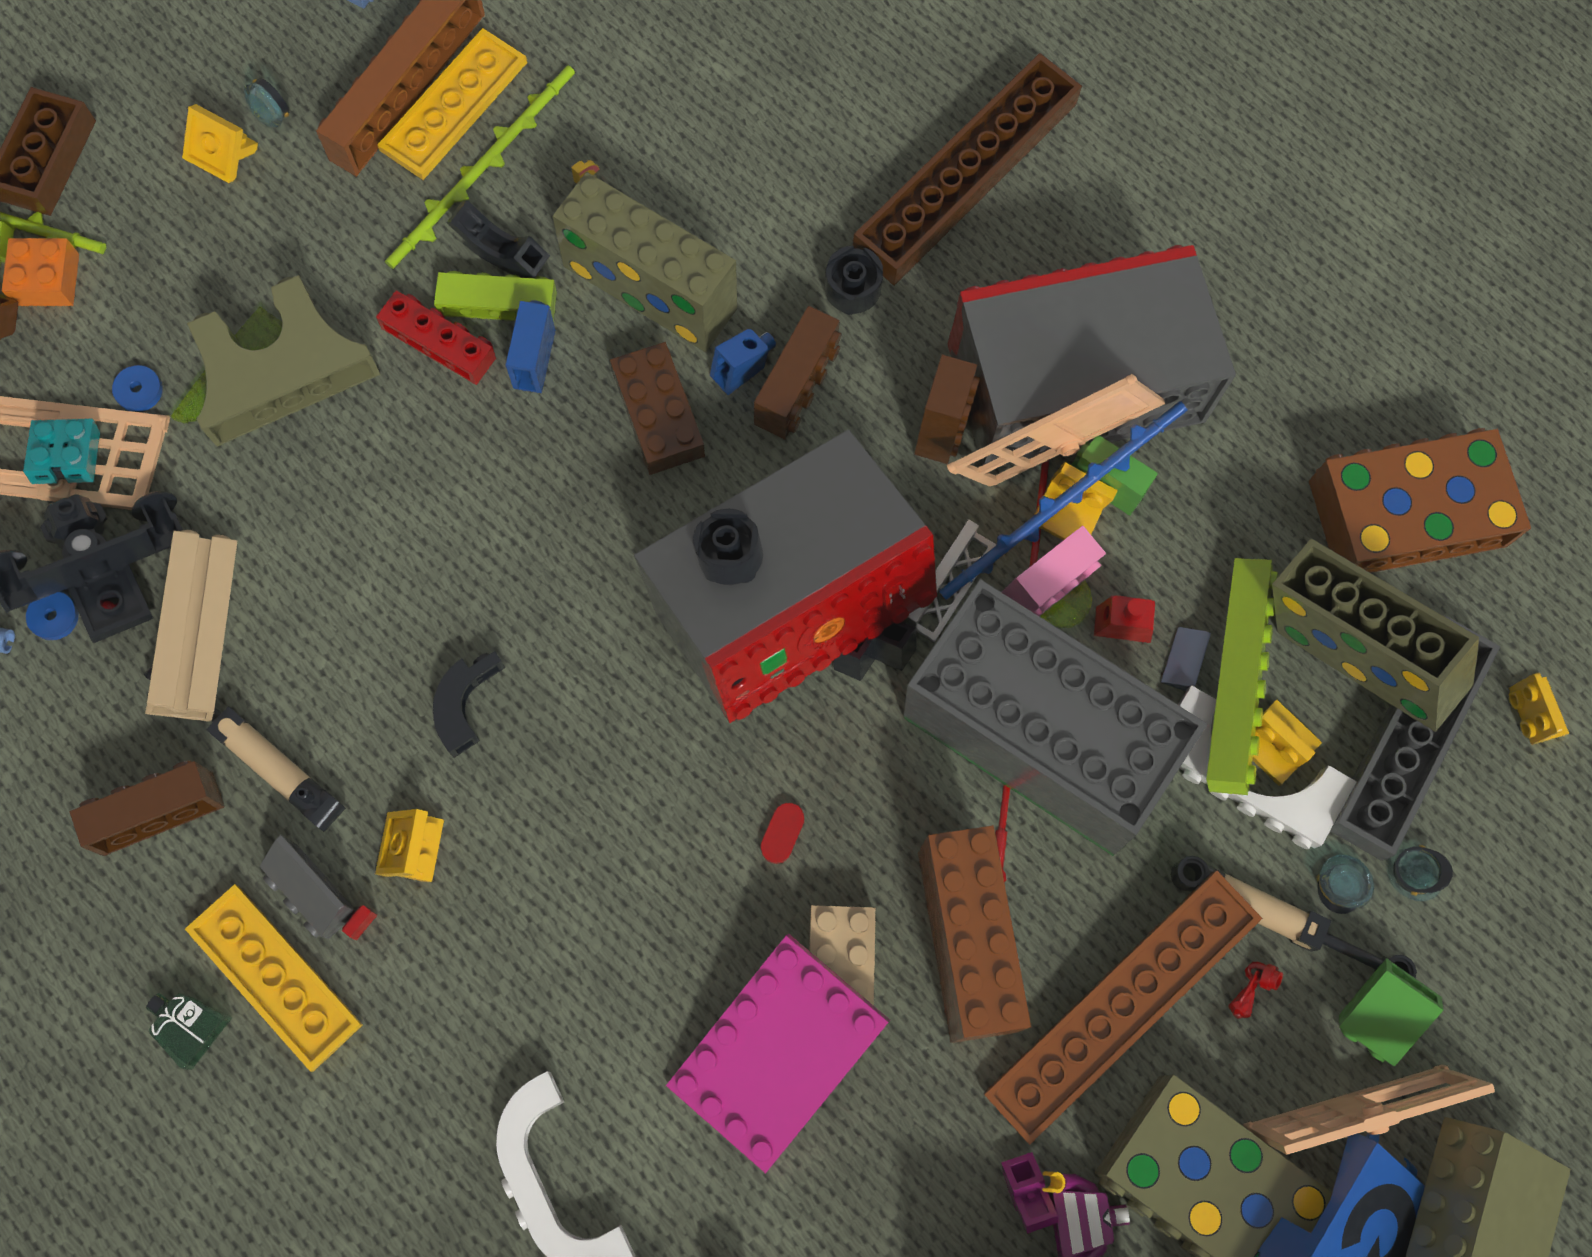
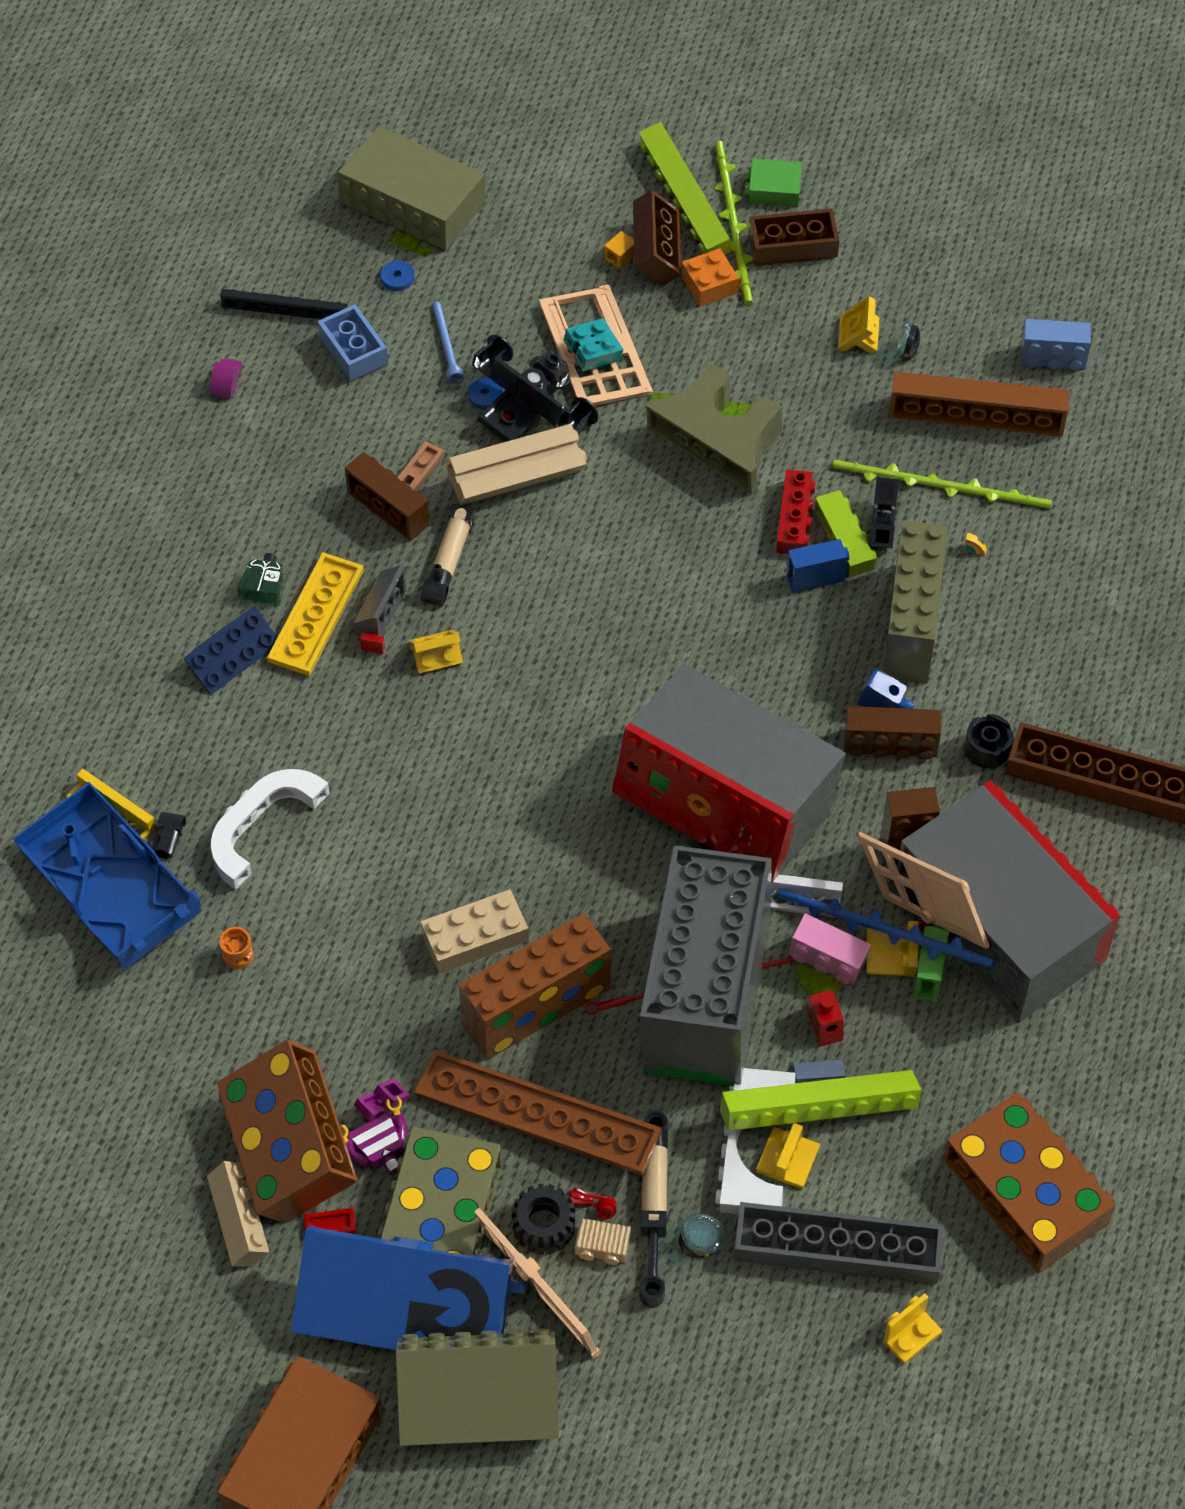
camera: 70 degrees right, 15 degrees down
blue piece [112,365,163,412] -> none
yellow plate [377,28,527,180] -> none
black arch [433,651,505,758] -> none
reddish brown brick [610,342,705,475] -> none
dark pink plate [666,933,890,1174] -> none
black brick [693,508,763,585] -> none
red tile [761,803,804,864] -> none
olive brick [1272,539,1479,732] -> none
bright green brick [1339,958,1444,1067] -> none
clear light blue piece [1388,845,1453,901] -> none
none -> dark blue bracket [184,606,278,694]
none -> nougat plate [397,441,445,492]
none -> black tyre [512,1184,575,1255]
none -> tan brick [575,1218,631,1265]

